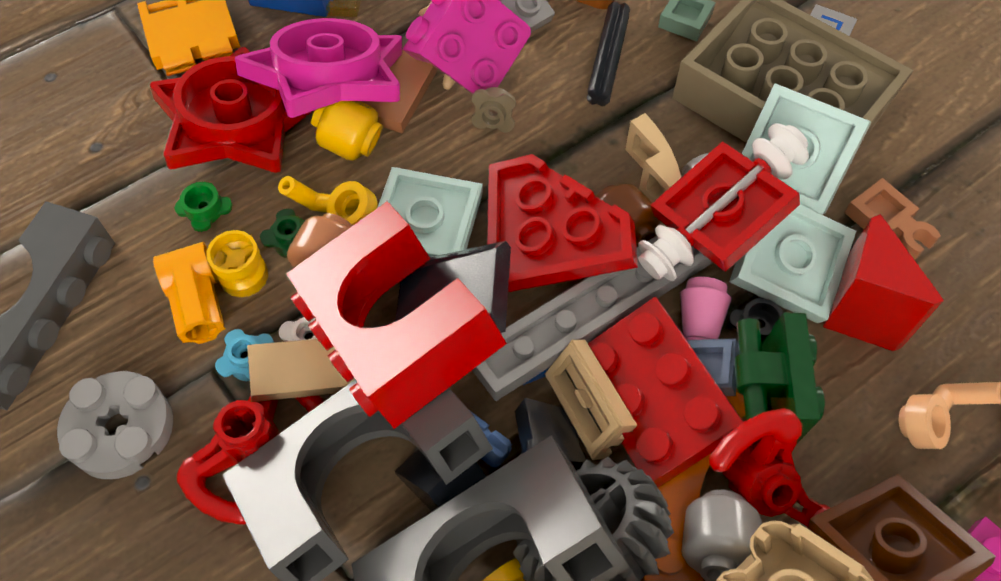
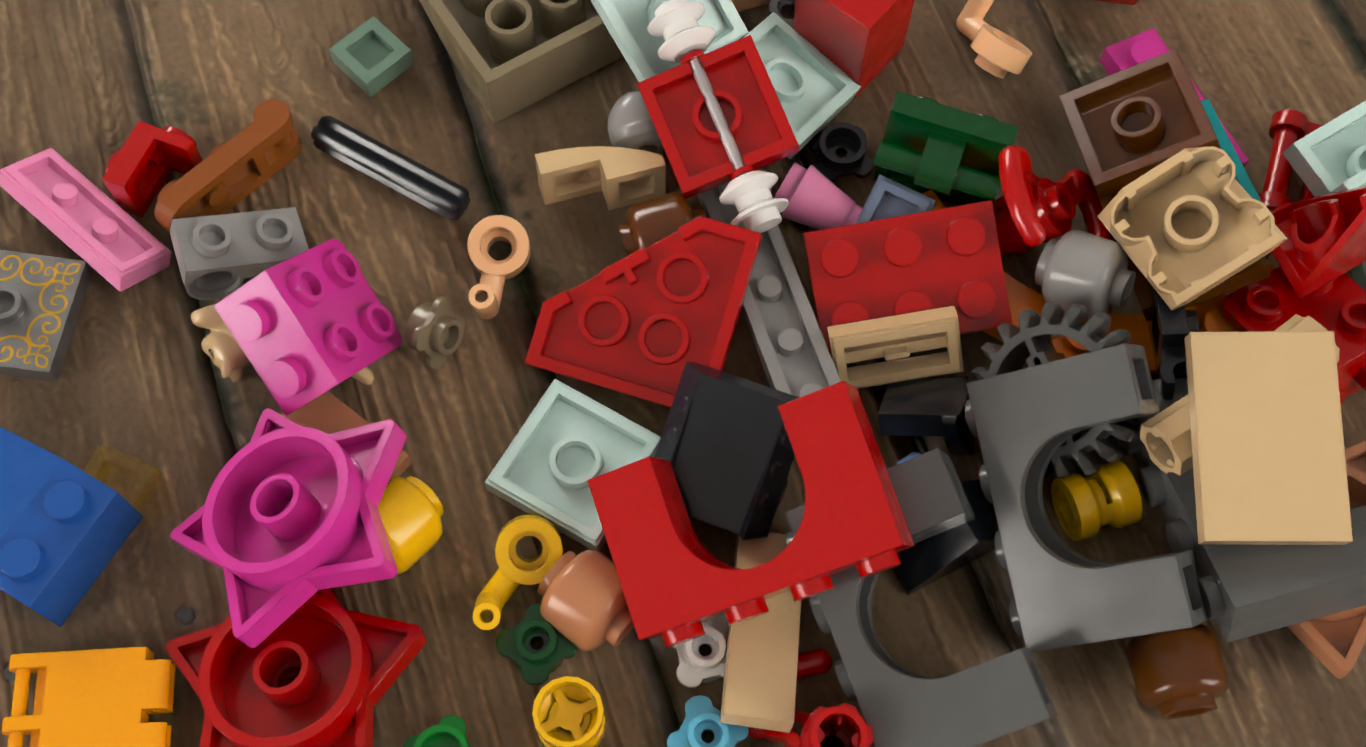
camera: 75 degrees left, 5 degrees up
none -> light nougat plate [467,215,531,319]

